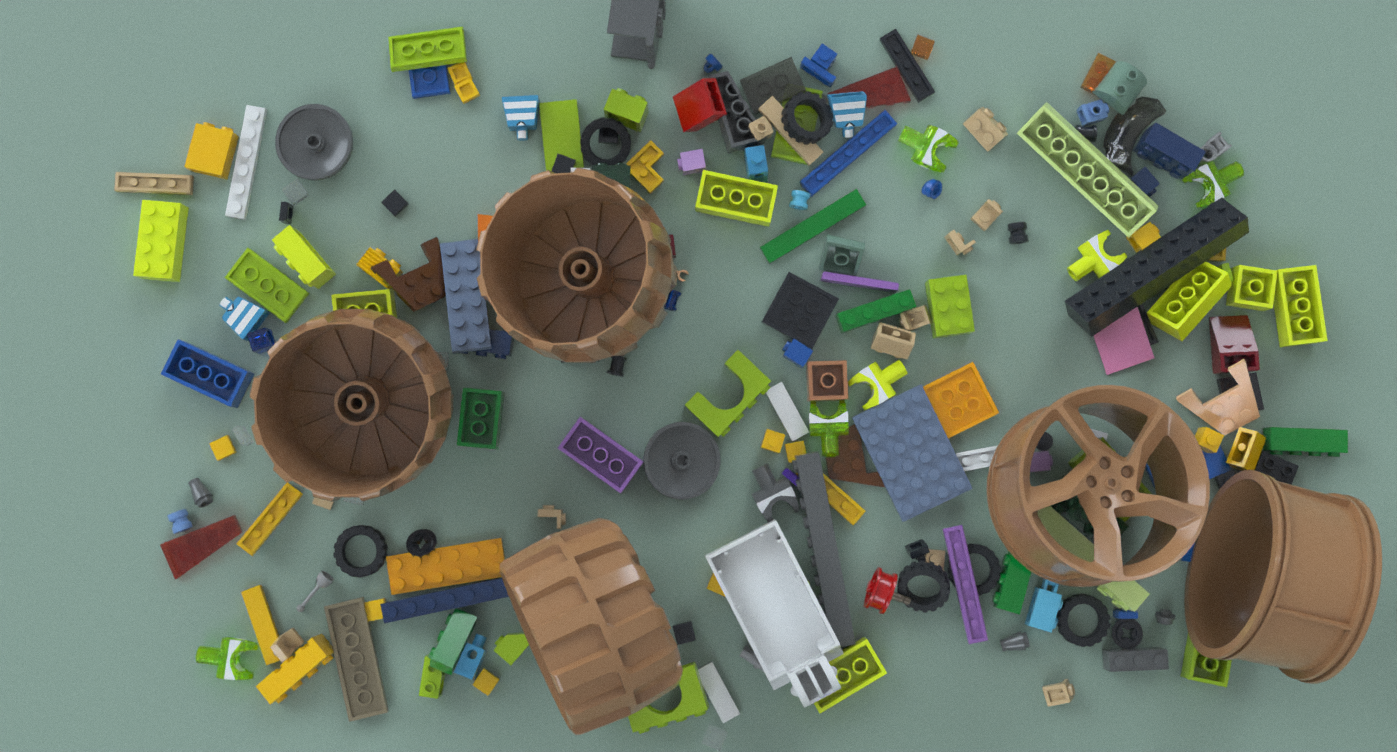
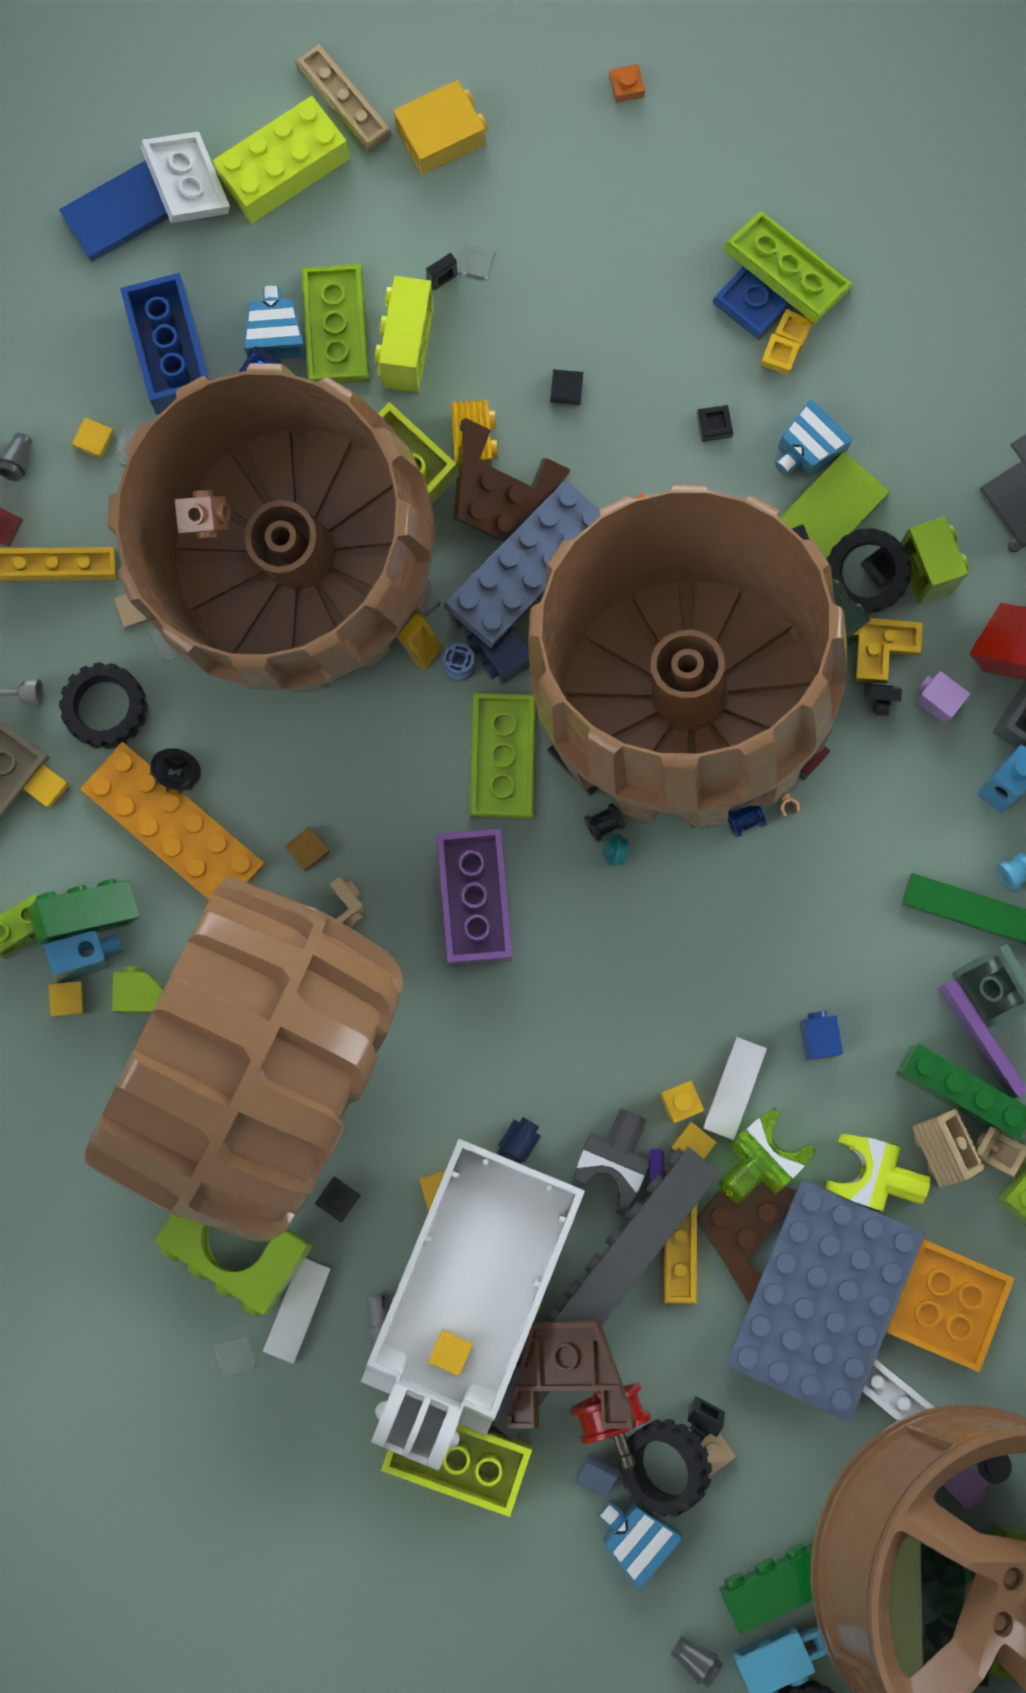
camera: 55 degrees right, 5 degrees down
white plate [225,105,267,220] -> none
dark grey dish [275,104,353,181] -> none
dark blue brick [380,578,509,624] -> none
green brick [457,387,505,450] -> none
dark grey dish [643,422,721,500] -> none
lime arch [685,350,771,437] -> none
neon yellow brick [695,170,778,227] -> none
black plate [761,272,839,349] -> none
nougat brick [806,360,848,402] -> none
medium lavender tile [943,525,988,644] -> none
black tyre [947,544,1001,596] -> none
none -> blue tile [59,160,169,262]
none -> white plate [140,132,230,223]
none -> nougat brick [175,490,230,539]
none -> pearl gold tile [285,826,330,872]
none -> yellow plate [397,613,443,670]
none -> yellow tile [428,1329,473,1376]
none -> medium blue wheel [443,643,475,681]
none -> lime tile [470,693,536,820]
none -> dark blue brick [496,1117,541,1164]
none -> reddish brown wing [506,1320,636,1429]
none -> sand blue tile [575,1454,620,1497]
none -> torso [598,1501,683,1589]
none -> teal plate [603,834,629,866]
none -> orange plate [609,64,645,103]
none -> black tile [697,405,733,442]
none -> black tile [864,683,902,716]

